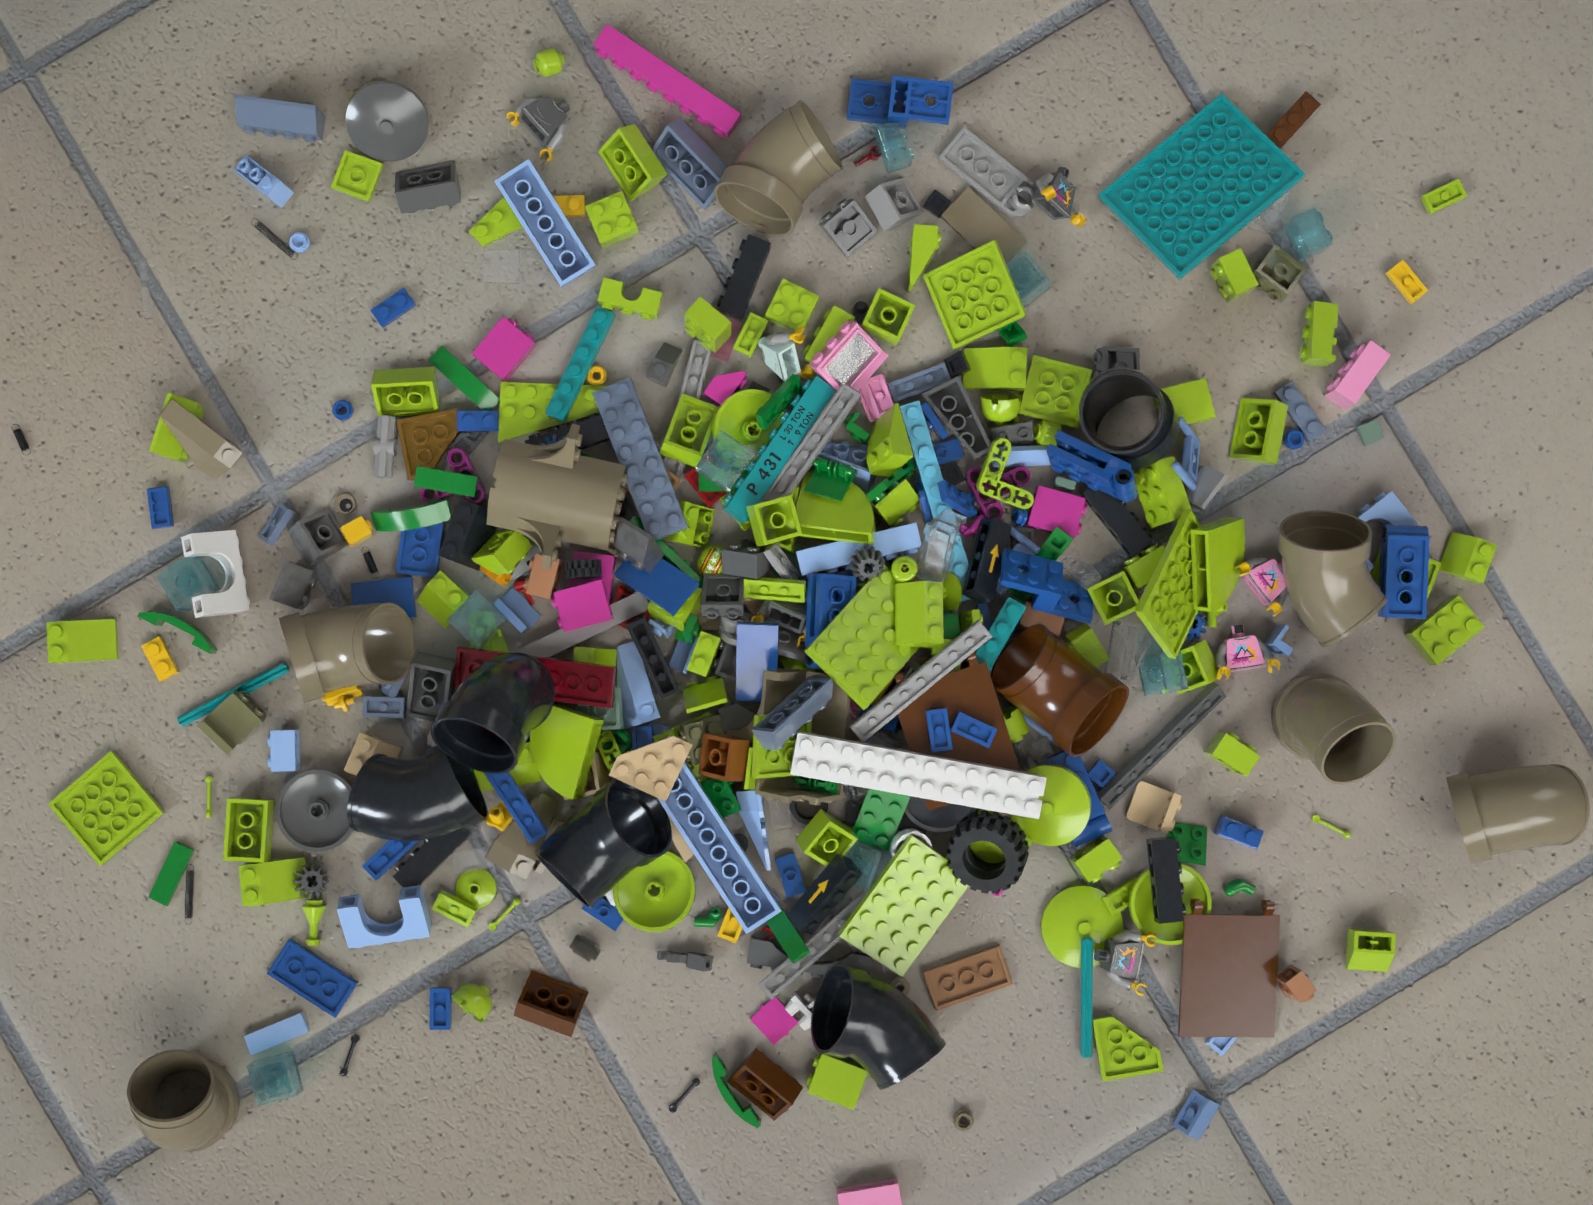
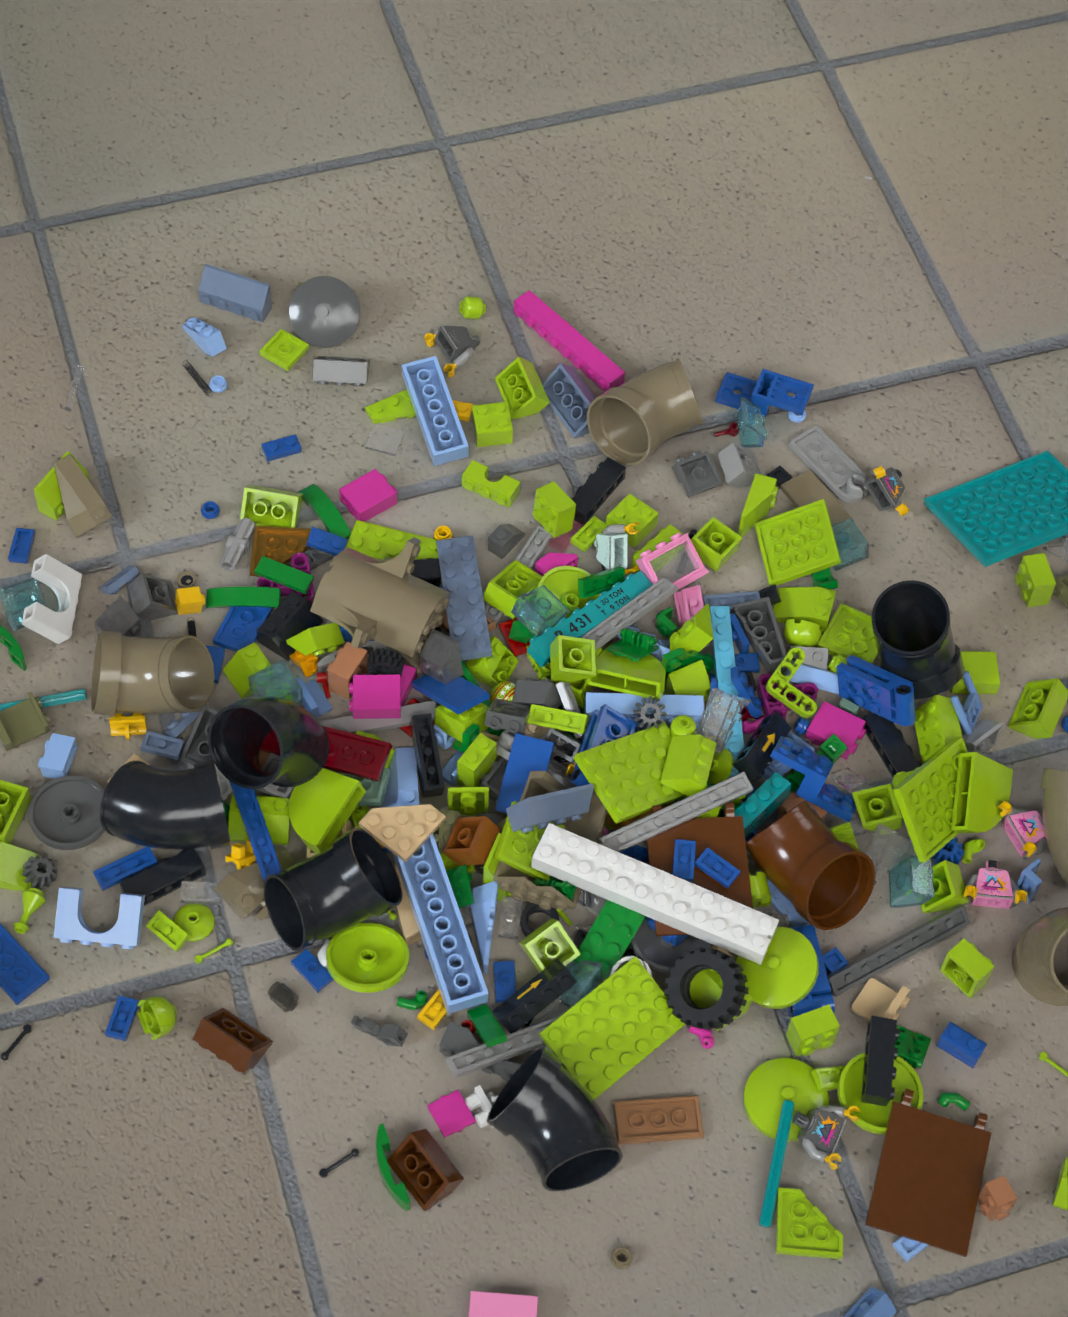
camera: 10 degrees right, 30 degrees down
teal plate [545,306,616,423] -> none
lime brick [805,1053,868,1110] -> none

